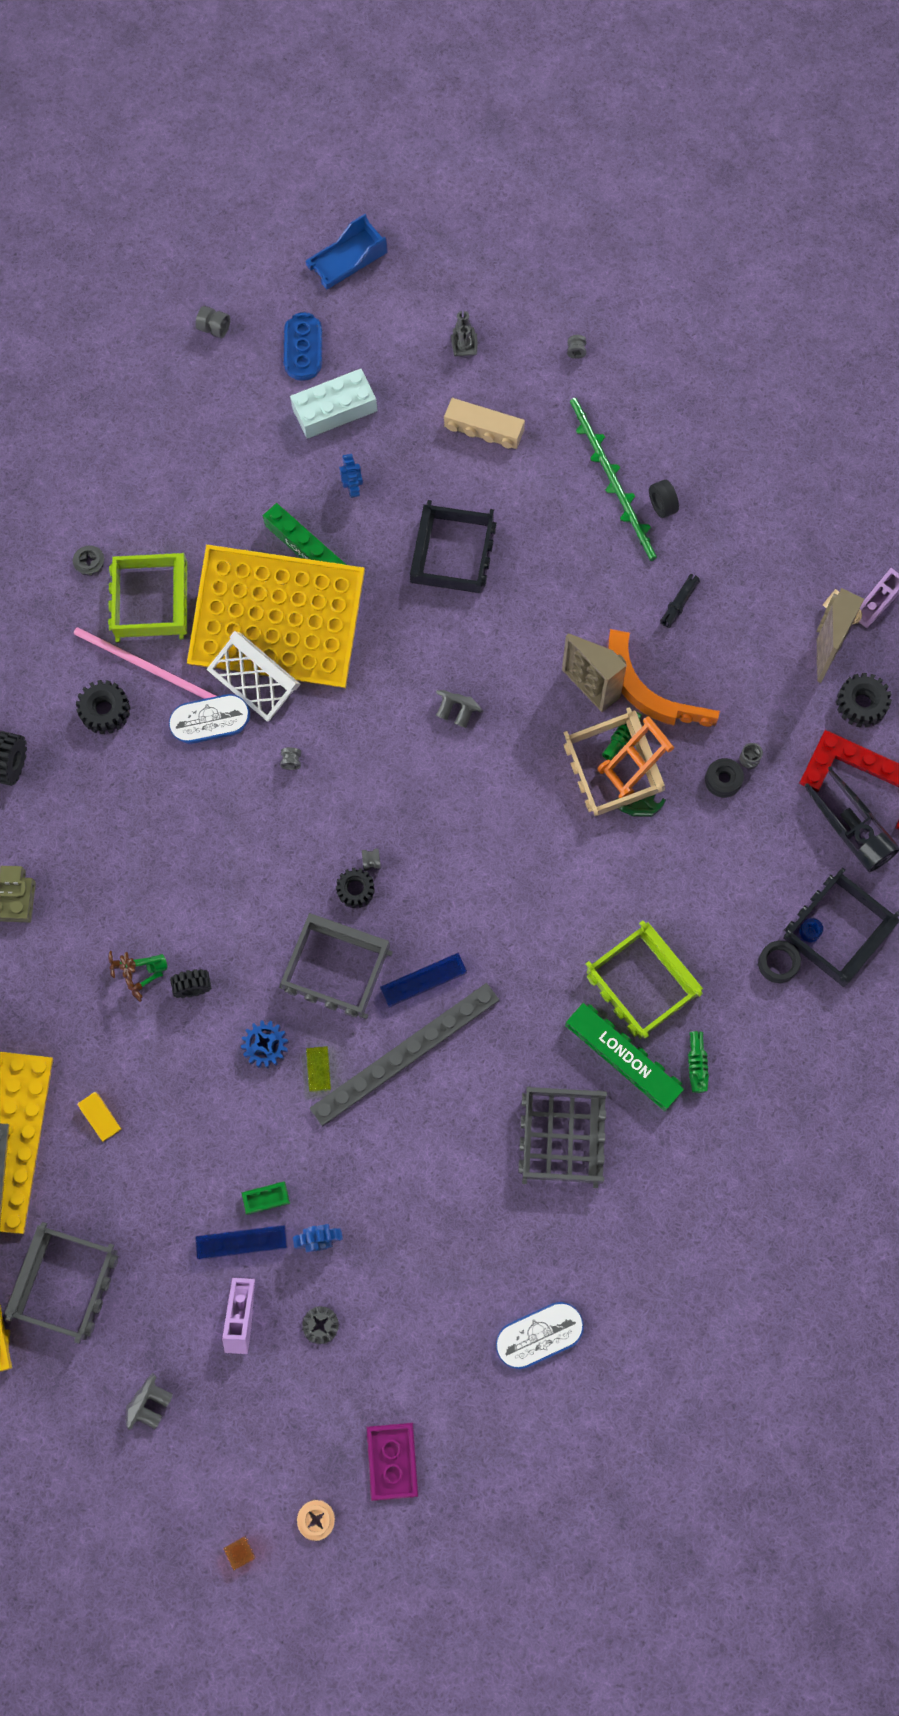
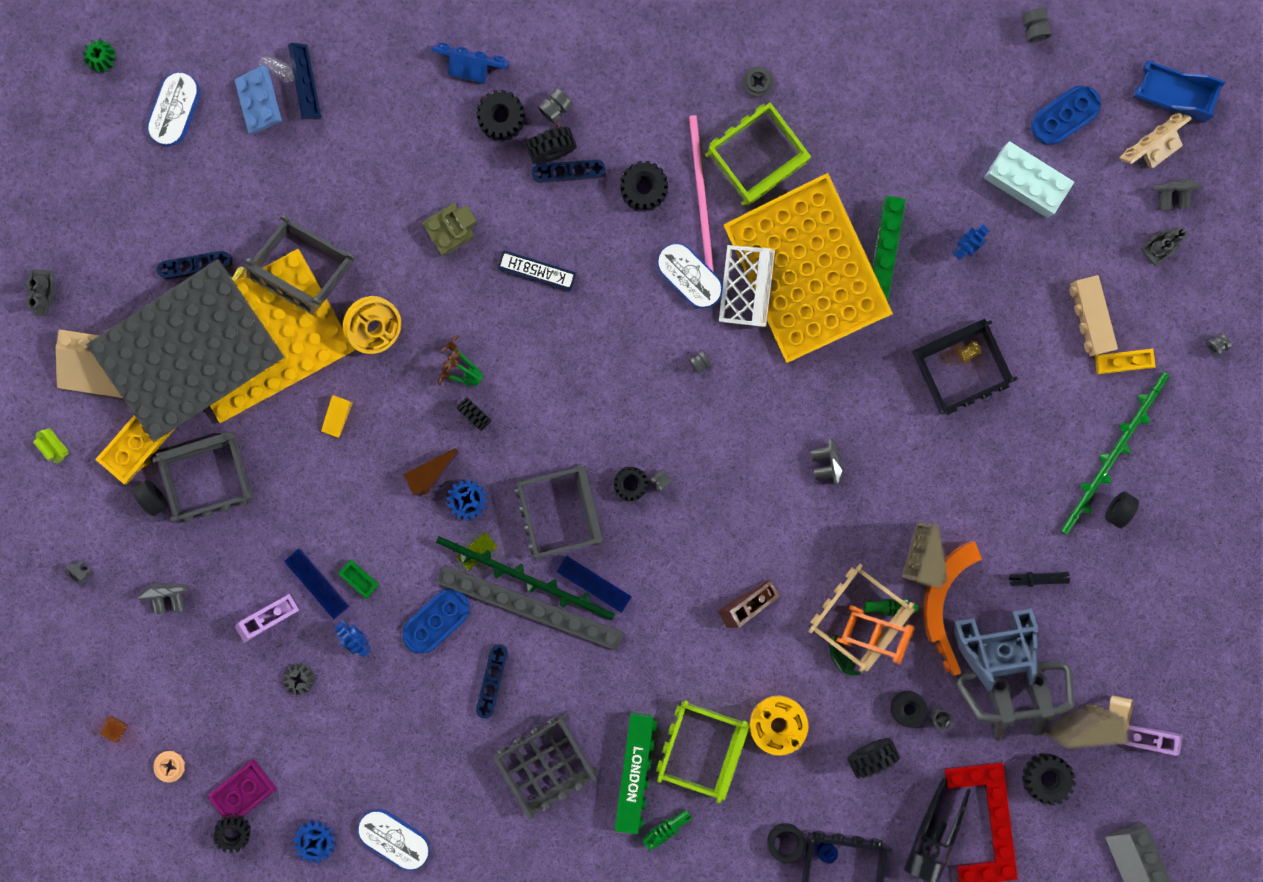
camera: 50 degrees right, 15 degrees up
none -> dark grey tile [66,561,92,587]
none -> black tyre [132,480,168,516]
none -> black tyre [213,814,251,853]
none -> blue gear [293,819,337,864]
none -> yellow piece [343,296,401,354]
none -> reddish brown slope [403,448,459,497]
none -> blue tile [403,589,470,653]
none -> dark green plant [436,536,615,620]
none -> dark blue beam [476,644,508,719]
none -> tile [498,250,576,292]
none -> dark blue beam [532,160,606,183]
none -> reddish brown slope [718,580,780,628]
none -> yellow piece [749,695,808,755]
none -> black tyre [847,738,900,779]
none -> sand blue wedge [953,609,1038,692]
none -> clear yellow bush [956,340,982,364]
none -> dark grey piece [956,662,1074,741]
none -> yellow tile [1095,349,1156,374]
none -> tan bracket [1119,113,1192,168]
none -> dark grey connector [1151,178,1203,210]

